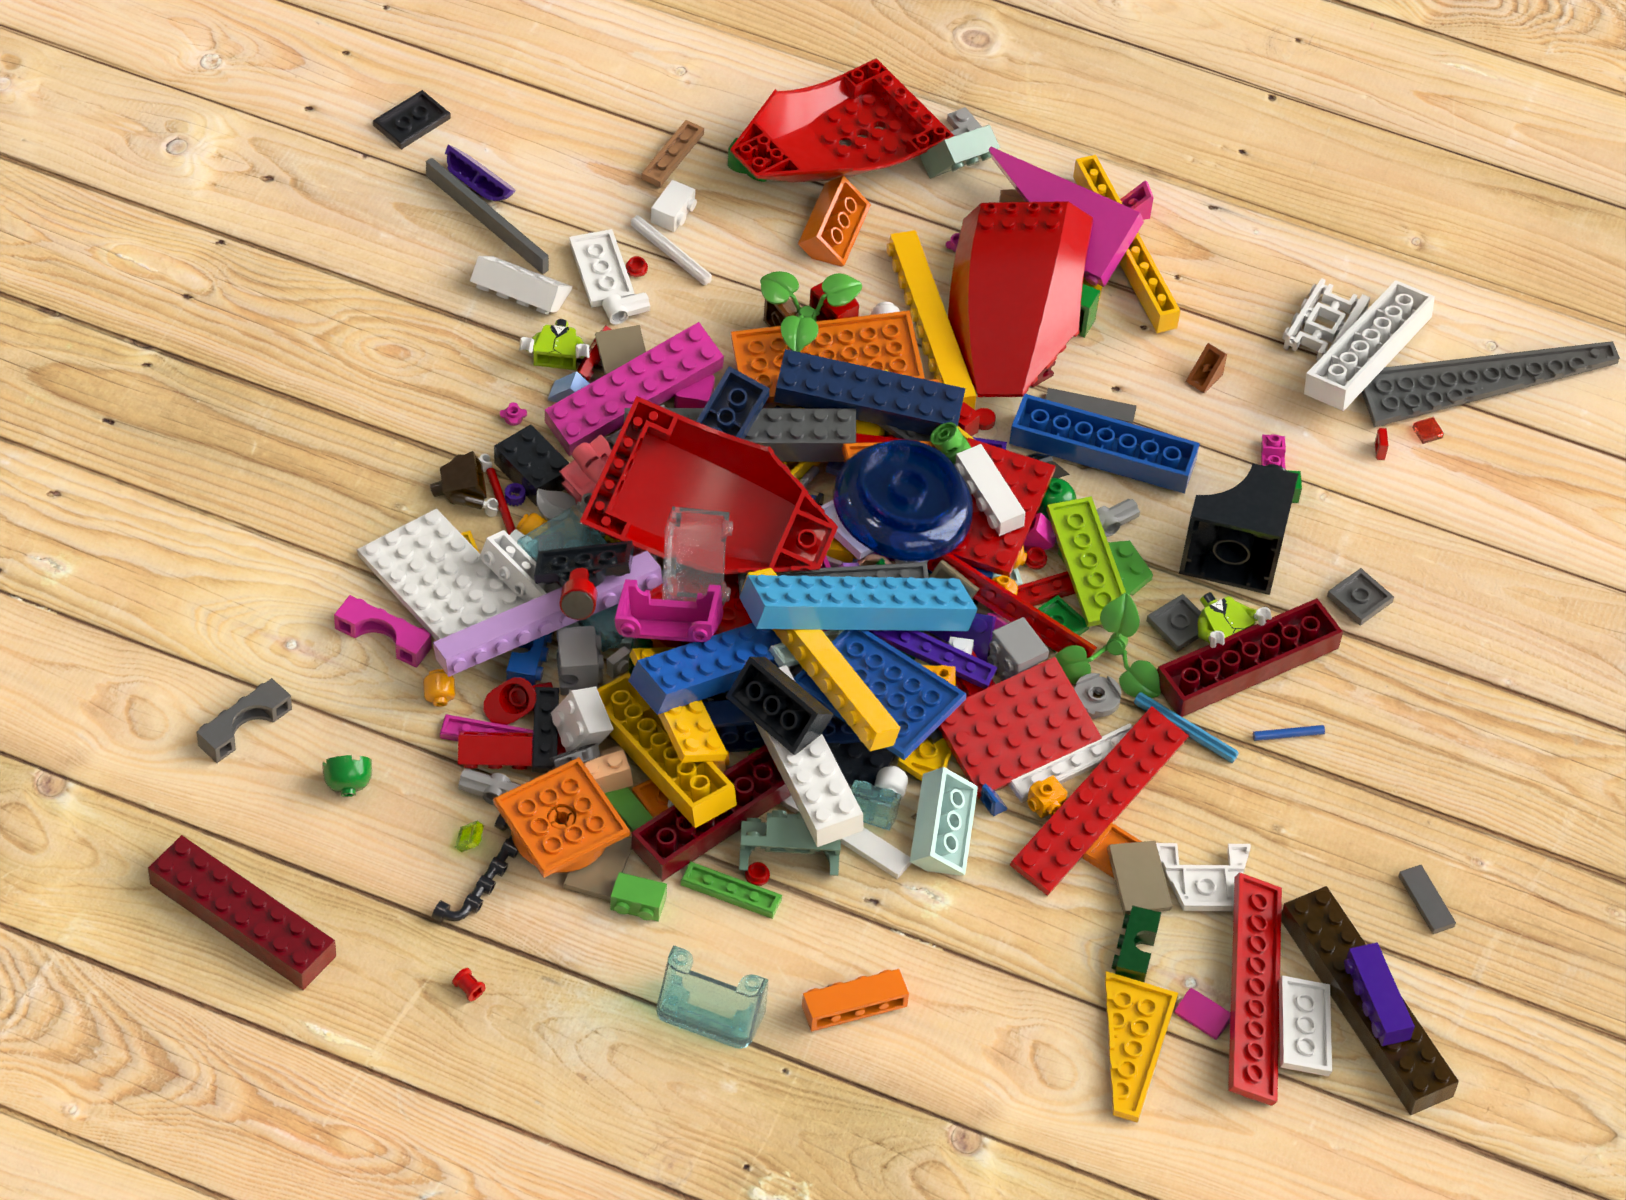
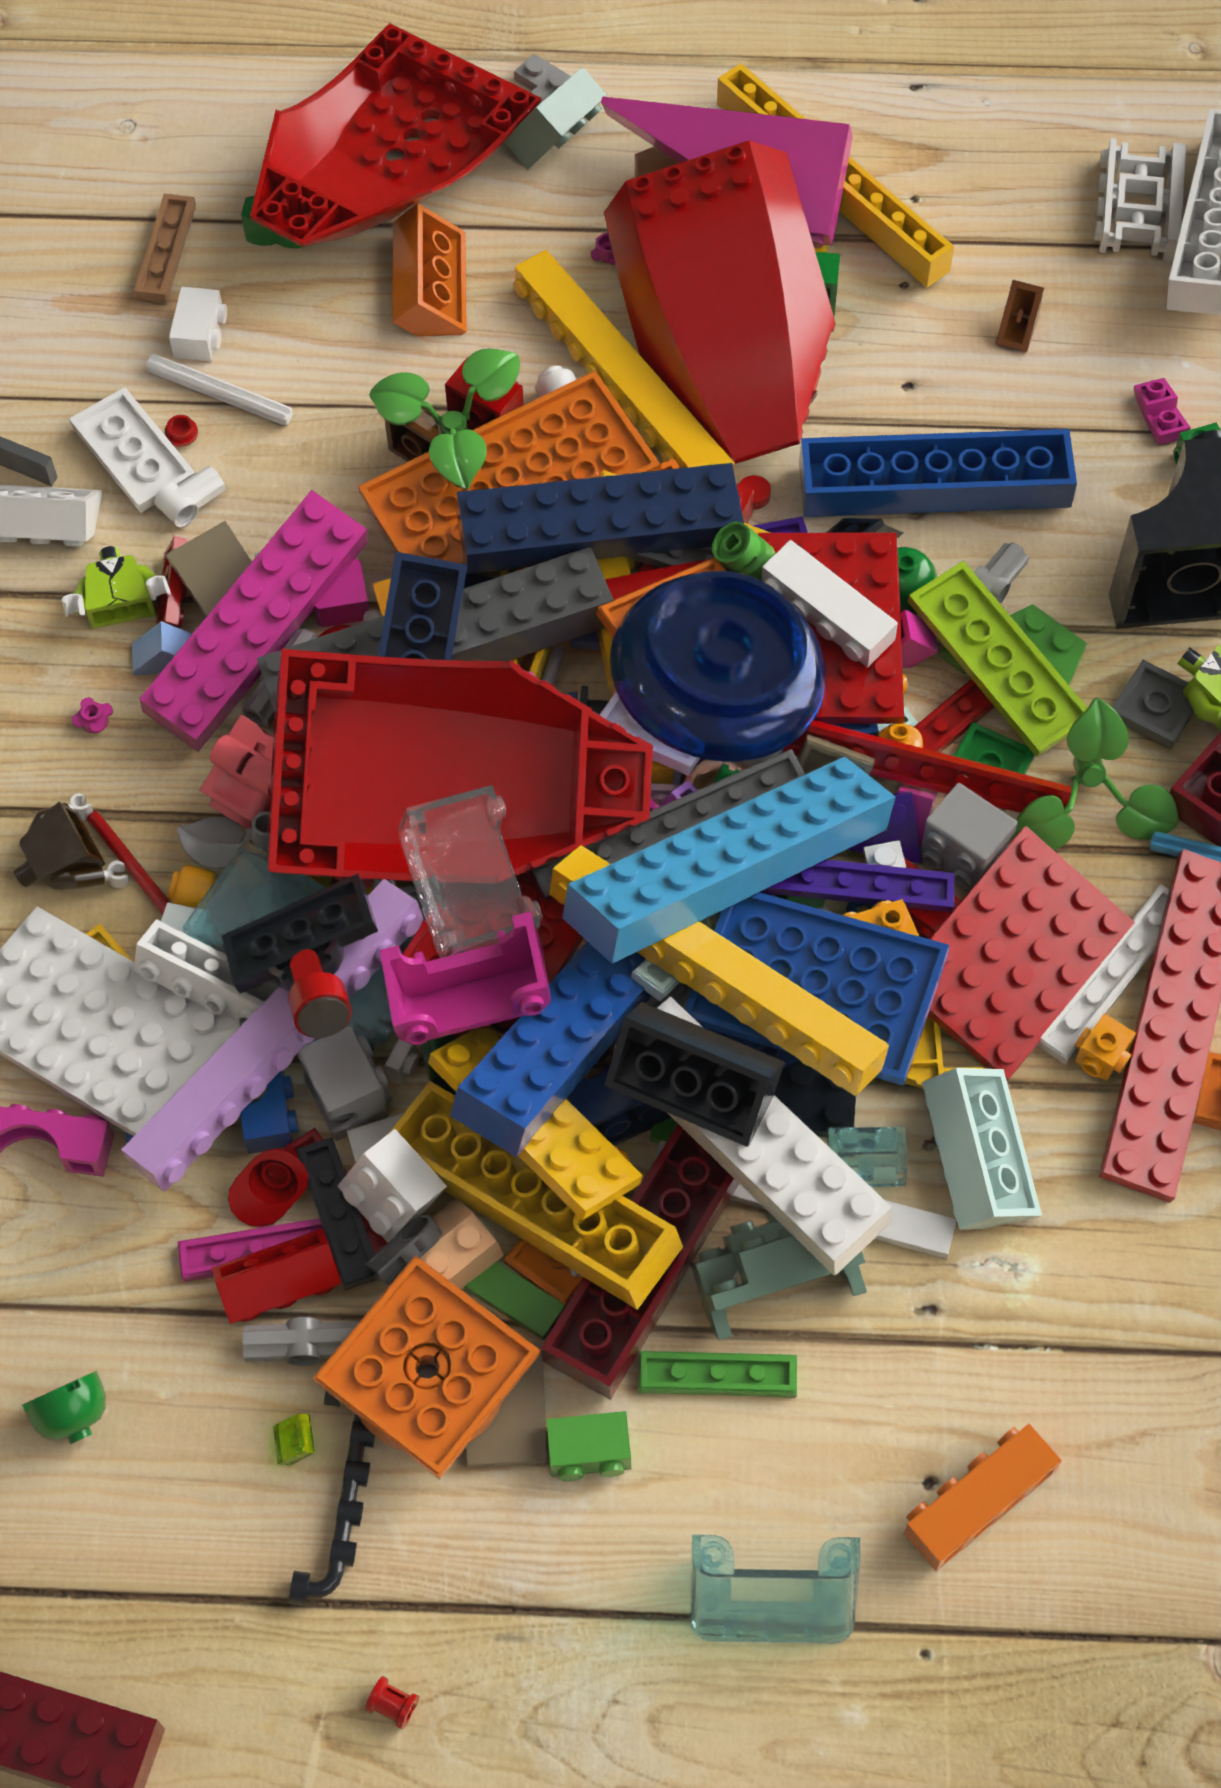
camera: 15 degrees left, 10 degrees up
light orange head [423,669,456,707] -> none
black brick [494,424,569,506] -> none
dark purple bush [505,483,526,506] -> none
red plate [745,862,770,886] -> none
white head [874,766,908,803] -> none
blue slope [980,784,1008,817] -> none
red plate [1025,547,1047,569] -> none
dark grey tile [1045,388,1137,424] -> none
light grey plate [1074,673,1121,719] -> none
dark pink slope [1120,180,1154,220] -> none

